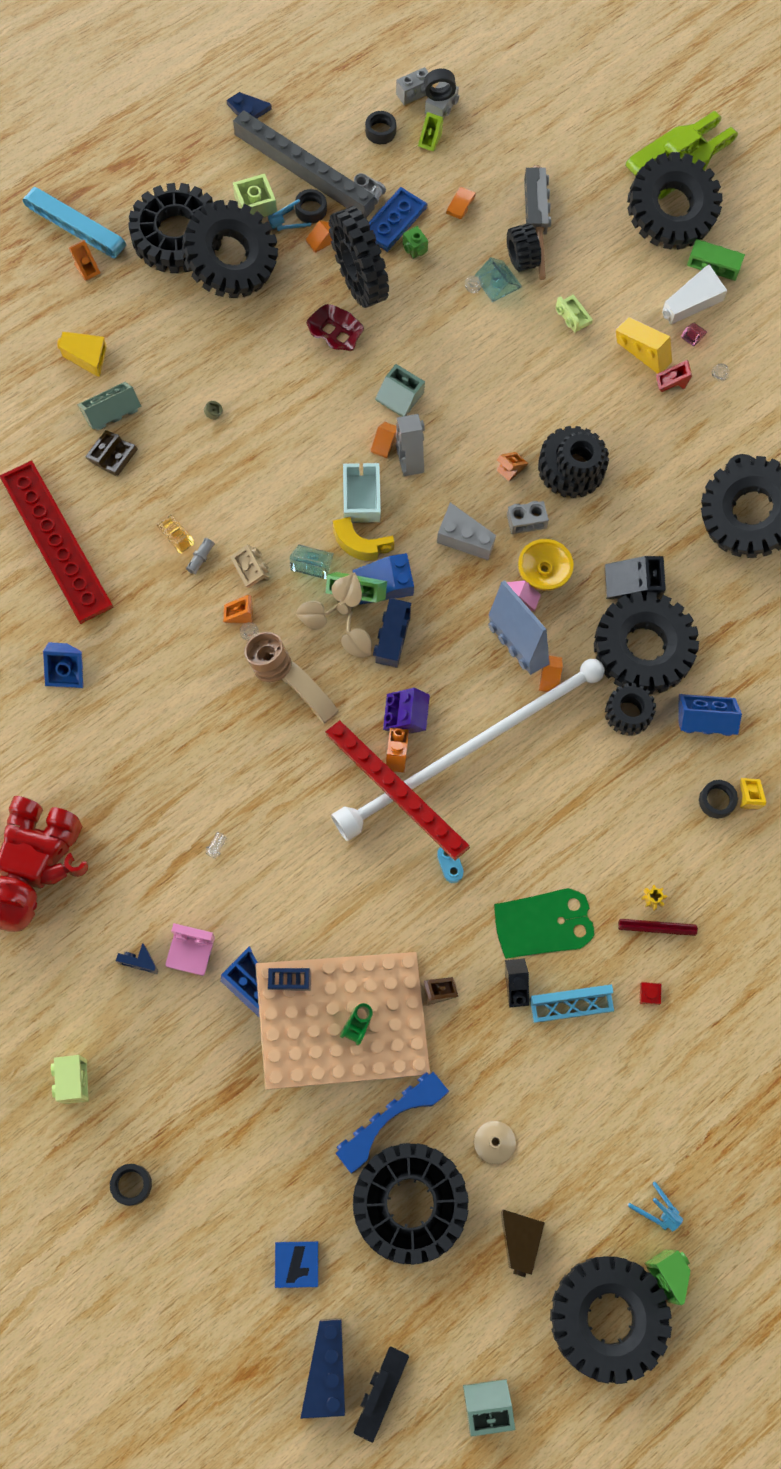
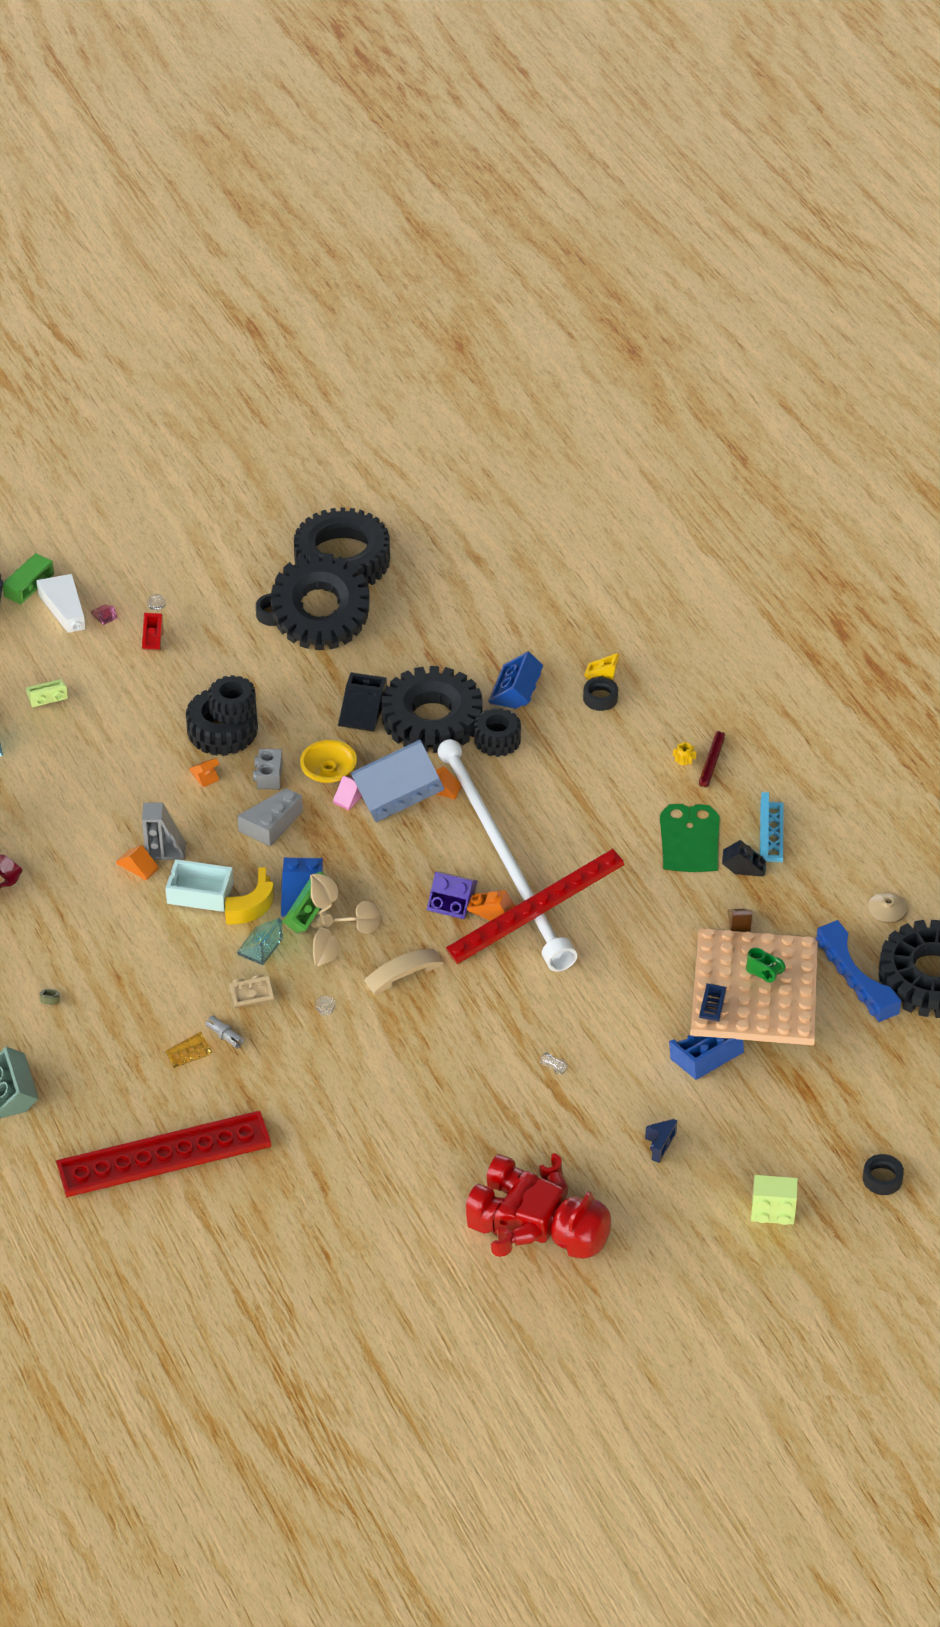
camera: 75 degrees left, 25 degrees down
blue slope [43,642,84,688] -> none
dark brown slope [85,430,138,476] -> none
bright pink bracket [165,923,215,976] -> none
orange slope [223,595,253,624] -> none
medium nougat wheel [244,632,292,683] -> none
dark blue wedge [373,598,412,668] -> none
sand green slope [375,364,425,417] -> none
medium azure plate [437,847,464,883] -> none
yellow wedge [616,317,672,374] -> none
red plate [640,982,662,1005] -> none

